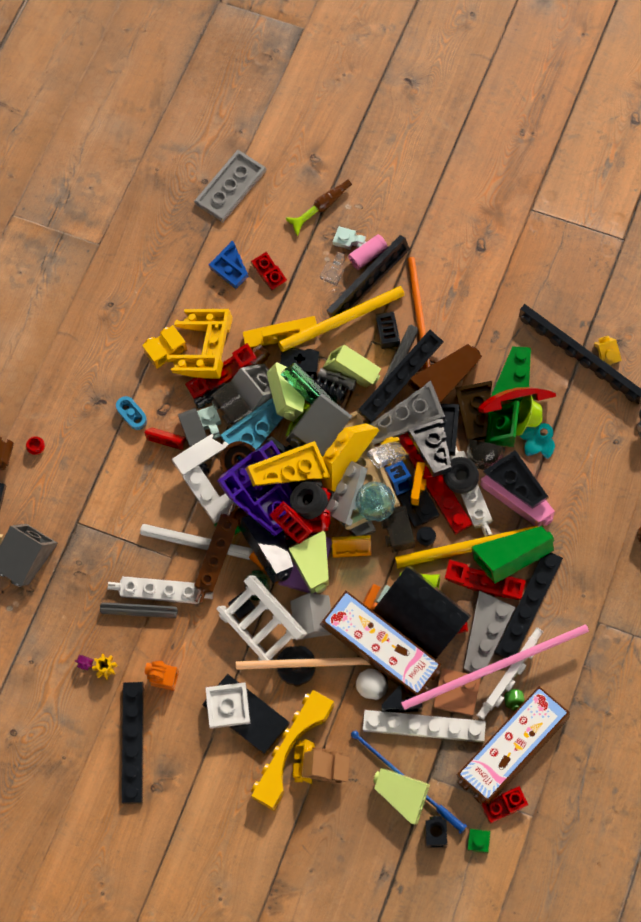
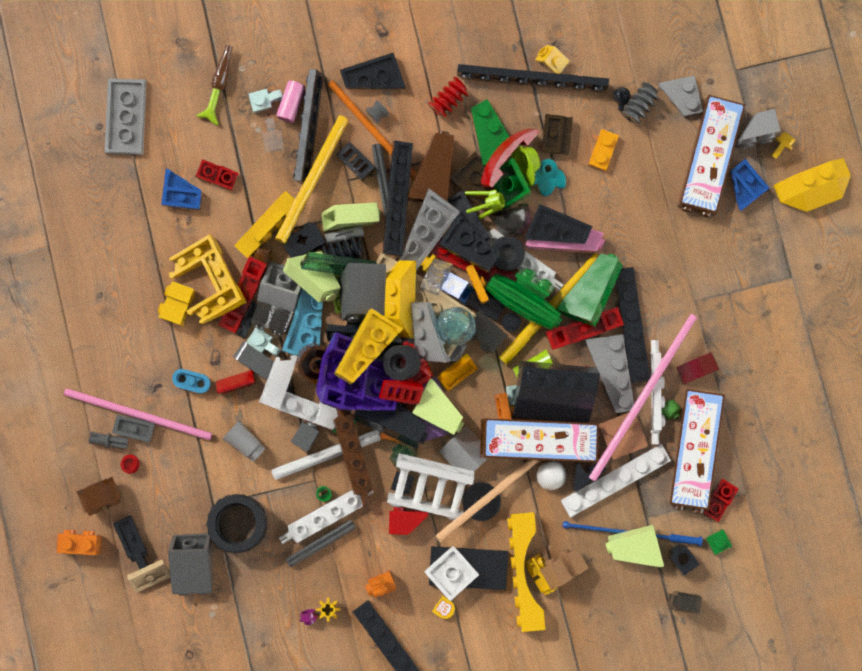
camera: 40 degrees left, 15 degrees up
none -> bright pink piece [64,388,212,441]
none -> dark grey axle [89,432,128,449]
none -> dark grey plate [112,415,155,443]
none -> black tyre [206,494,268,553]
none -> light grey plant [222,420,266,462]
none -> dark grey brick [291,421,320,452]
none -> green hinge [316,485,331,502]
none -> black wing [340,52,406,89]
none -> dark grey wheel [366,100,389,124]
none -> red slope [389,507,428,535]
none -> red piece [427,76,469,118]
none -> tile [432,595,455,619]
none -> lime plant [465,190,505,220]
none -> green plate [485,268,562,330]
none -> dark brown plate [541,114,573,156]
none -> light orange plate [588,129,619,172]
none -> clear smoke brick [668,591,702,615]
none -> dark red slope [676,352,719,385]

